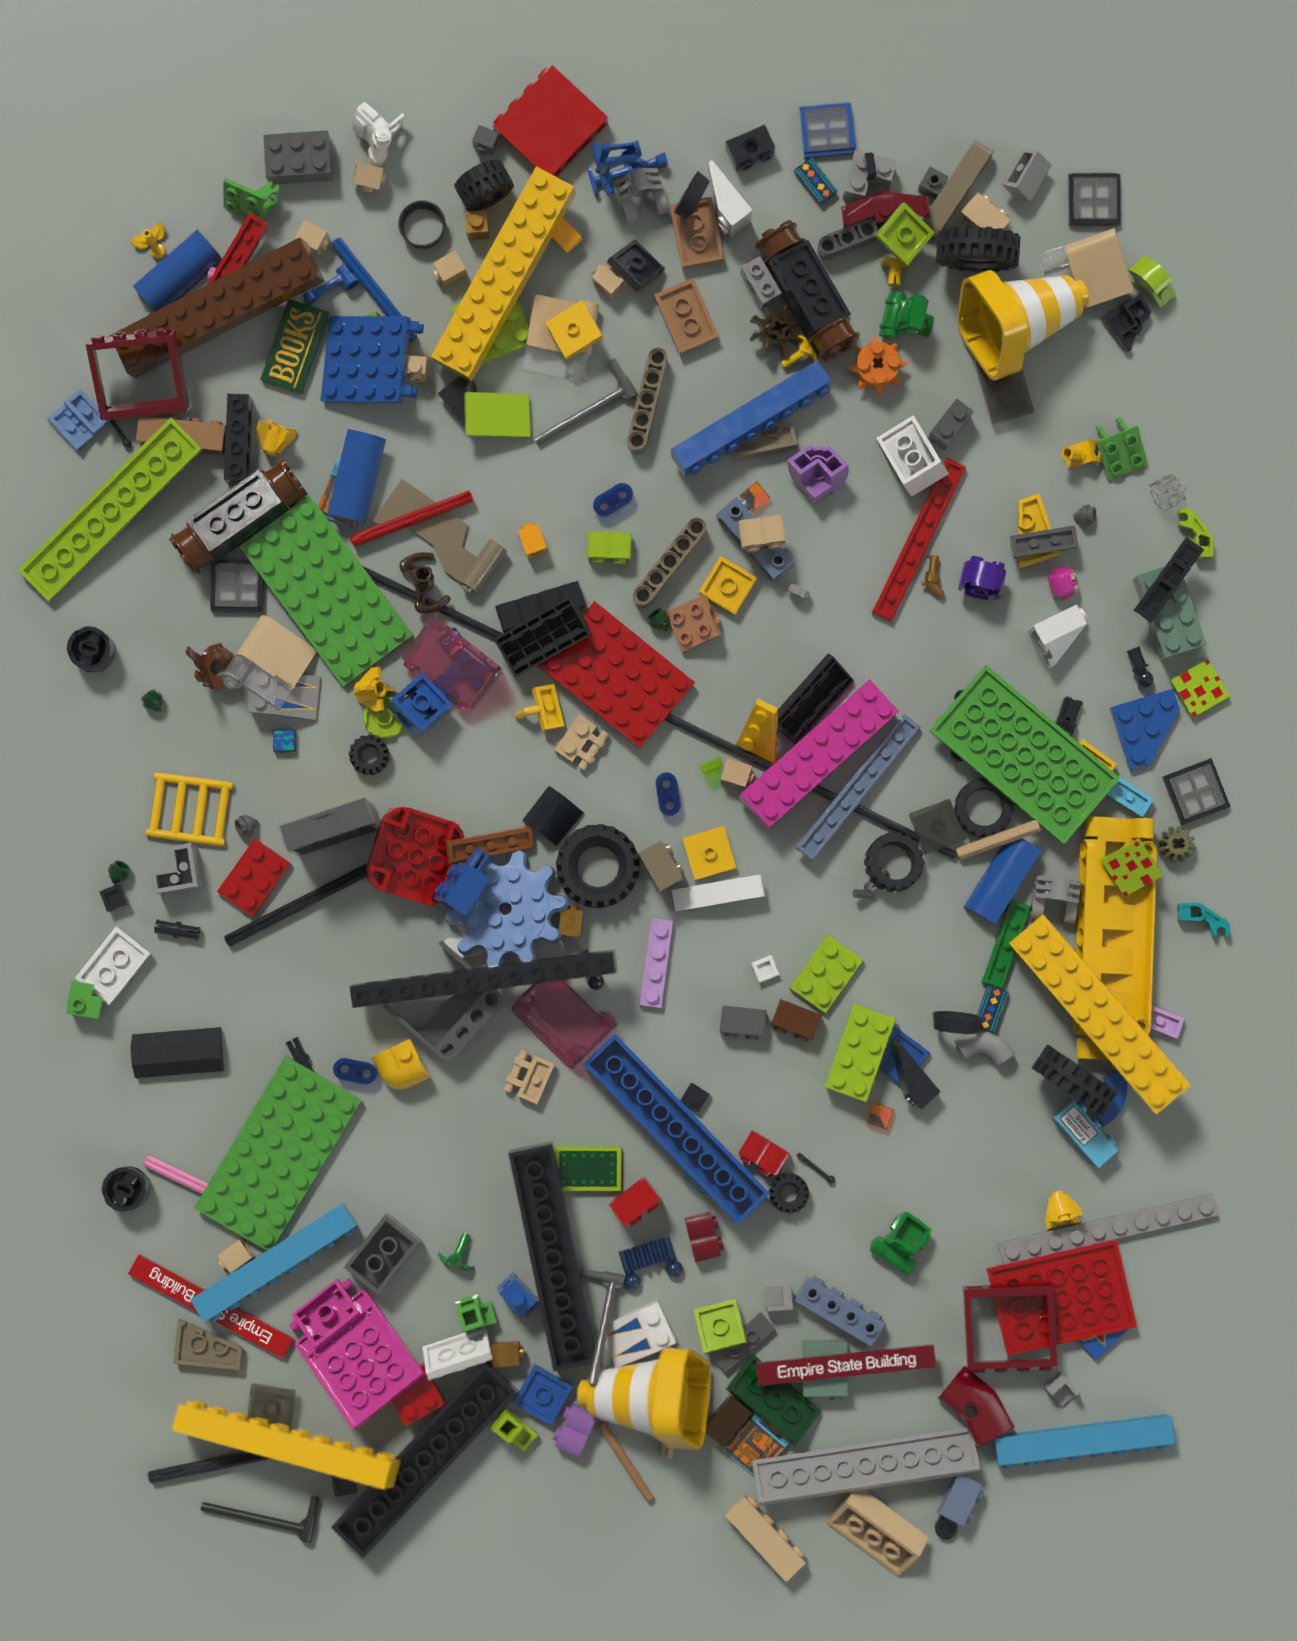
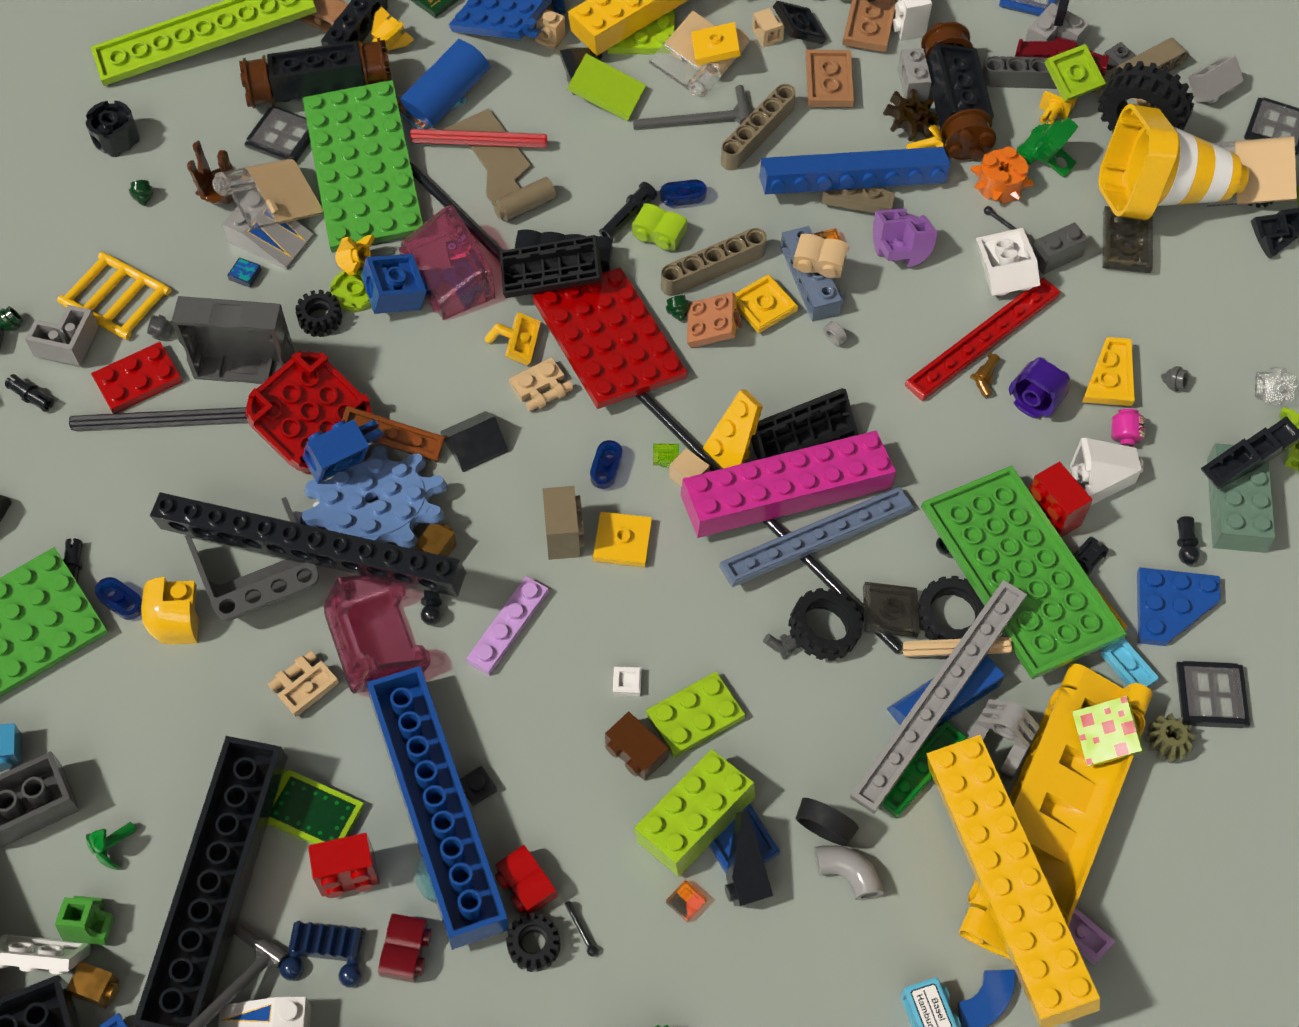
camera: 20 degrees right, 25 degrees down
dark brown piece [399,552,451,614] -> none
blue torso [497,1272,540,1318] -> none
light orange brick [518,522,548,558] -> none
black tyre [556,824,640,908] -> none
white slope [672,874,765,912] -> none
dark grey brick [719,1005,766,1040] -> none
dark blue tile [794,157,838,205] -> none
dark blue tile [977,984,1009,1033] -> none
dark grey plate [1009,525,1079,559] -> none
black tyre [1031,1044,1118,1116] -> none
yellow bracket [1061,440,1102,468] -> none
bright green plate [1096,417,1148,481] -> none
lime tile [1170,659,1230,718] -> none
teal piece [1177,903,1230,936] -> none
none -> black pin [599,182,657,239]
none -> light grey plate [850,580,1027,814]
none -> black hinge [984,206,1019,230]
none -> red brick [1029,461,1093,537]

